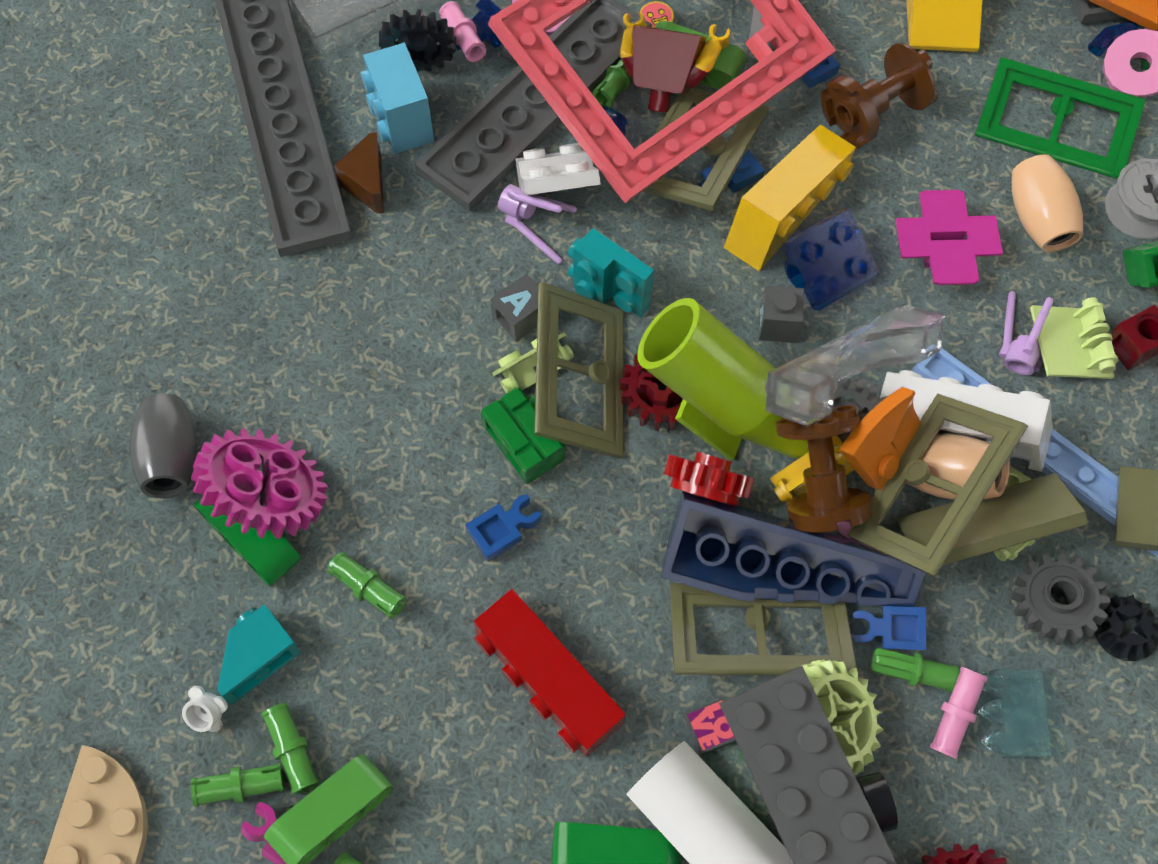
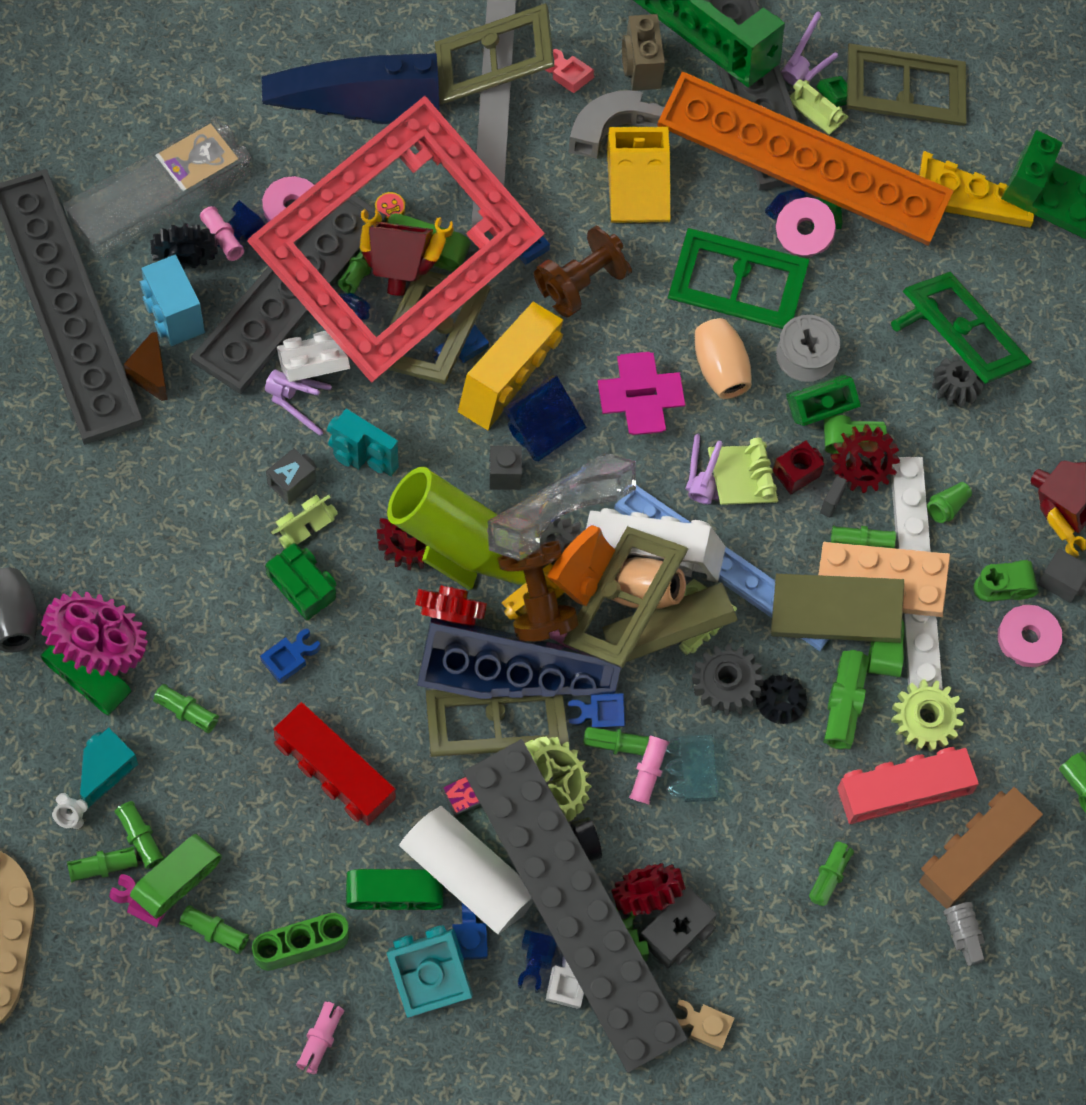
camera: 10 degrees left, 0 degrees up
olive door [535,282,623,459] -> none

